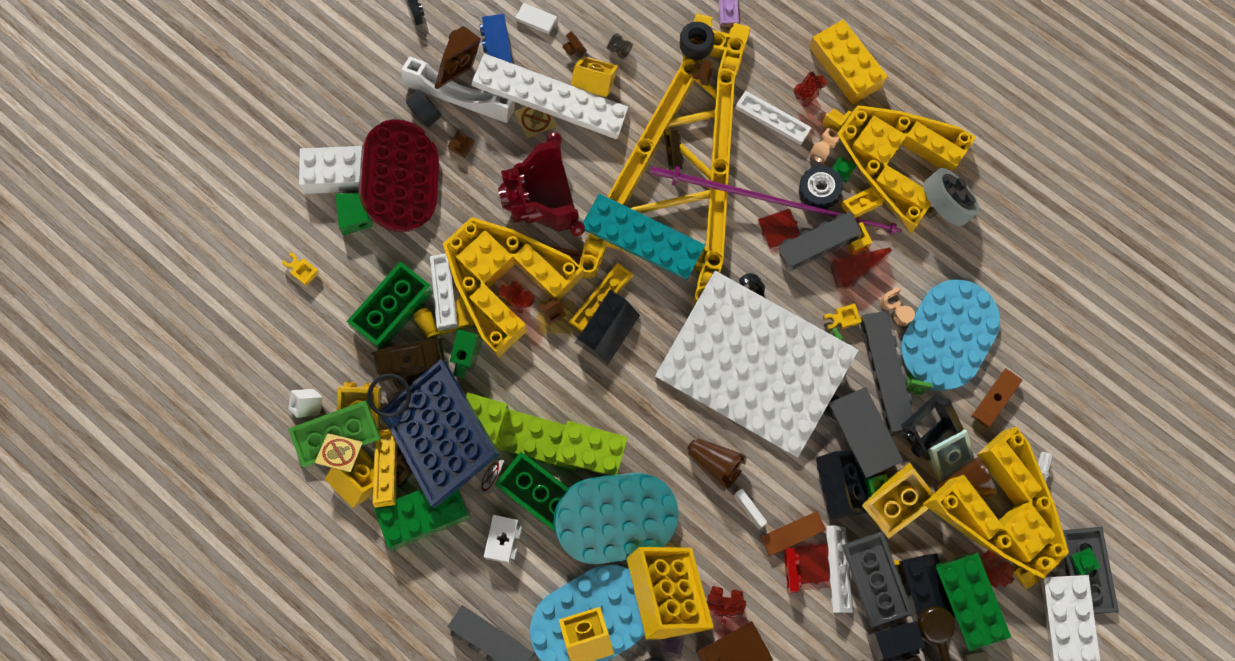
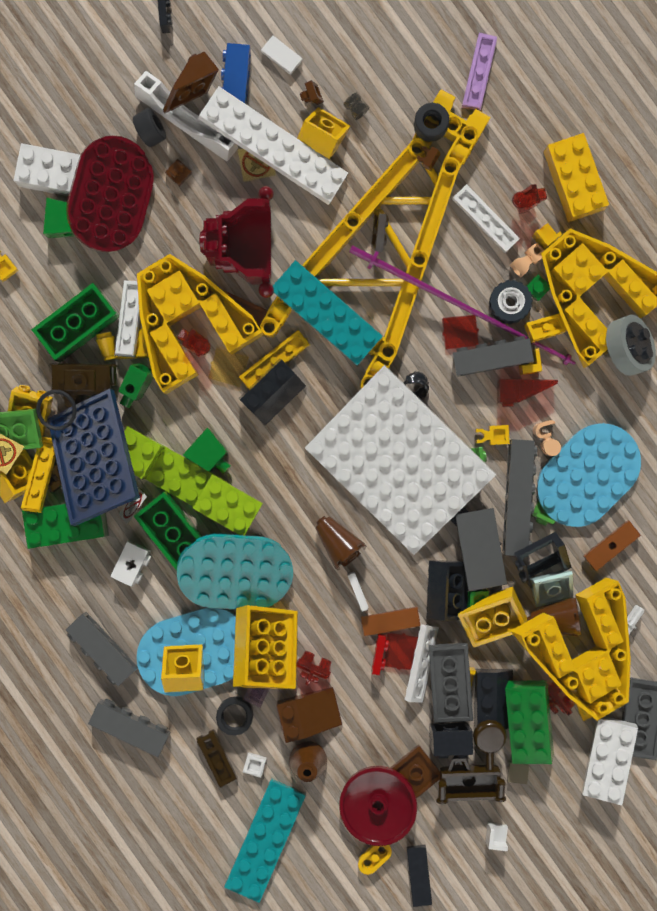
camera: 15 degrees right, 15 degrees up
reddish brown tile [540,297,566,325] -> none
green plate [1069,548,1100,576] -> none
none -> green torso [183,428,231,474]

